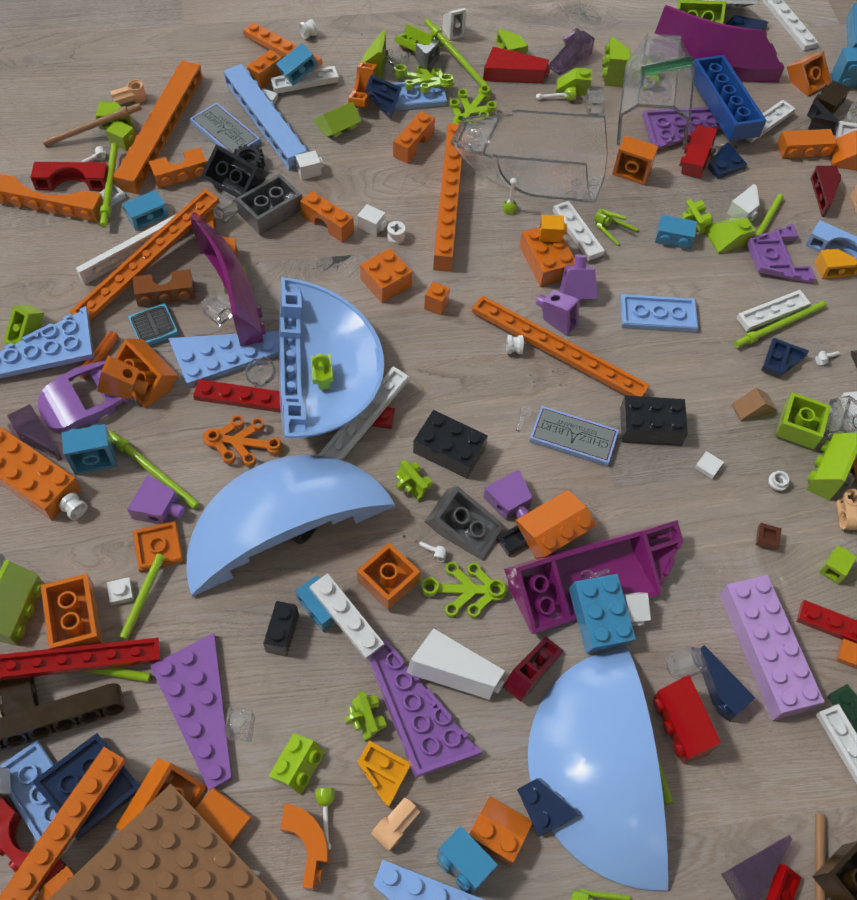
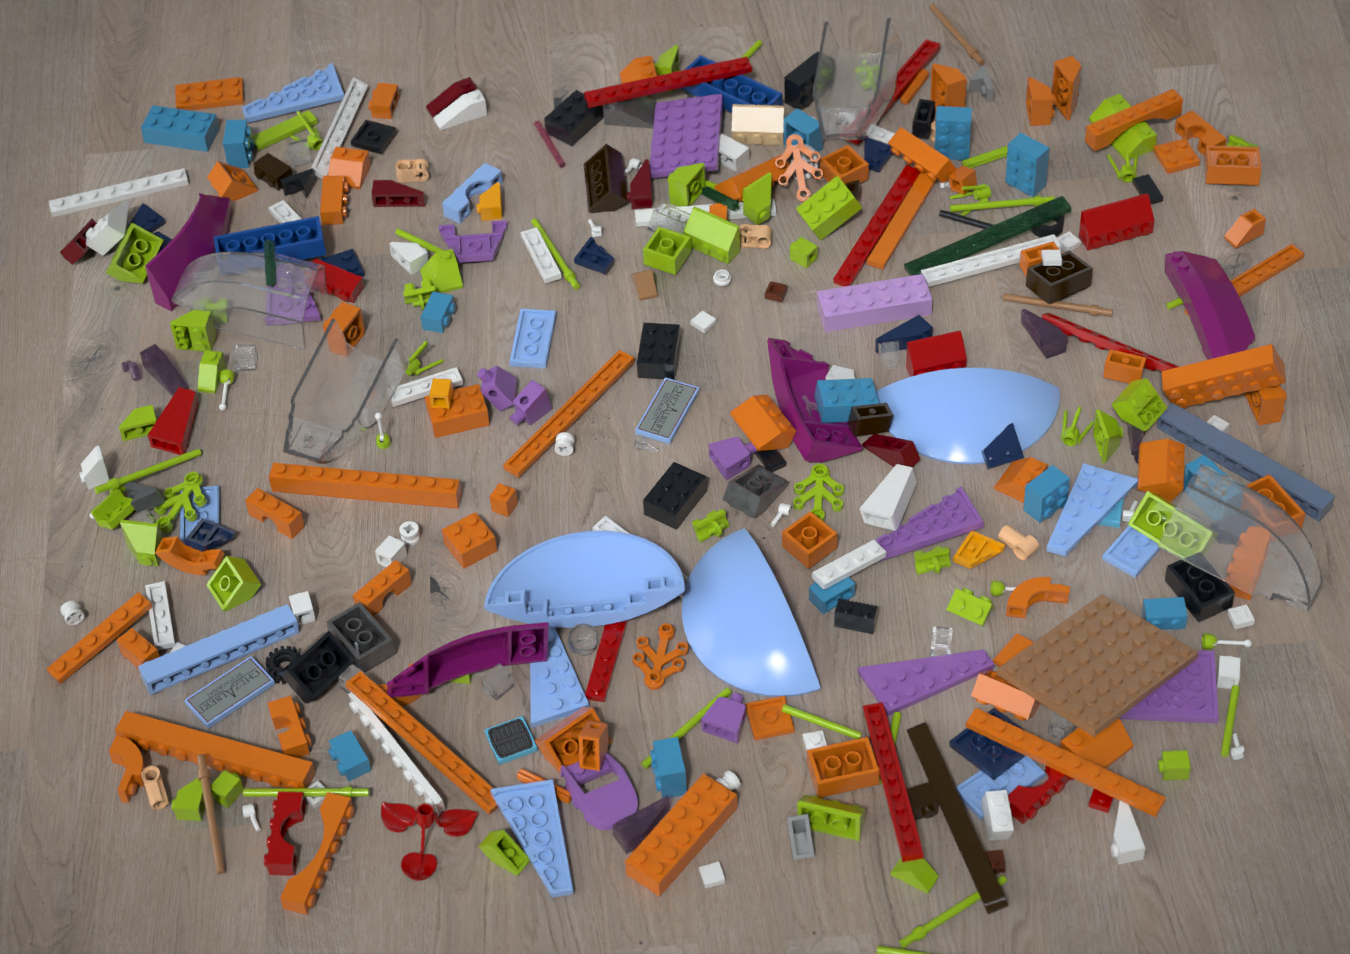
camera: 80 degrees left, 10 degrees down
dark orange arch [133,269,195,306] -> none
dark azure brick [276,43,318,86] -> none
lime hips [311,353,334,390] -> none
lime plant [449,85,497,129] -> none
none -> orange arch [109,735,146,803]
none -> red plant [381,802,477,881]
none -> dark brown brick [847,403,893,436]

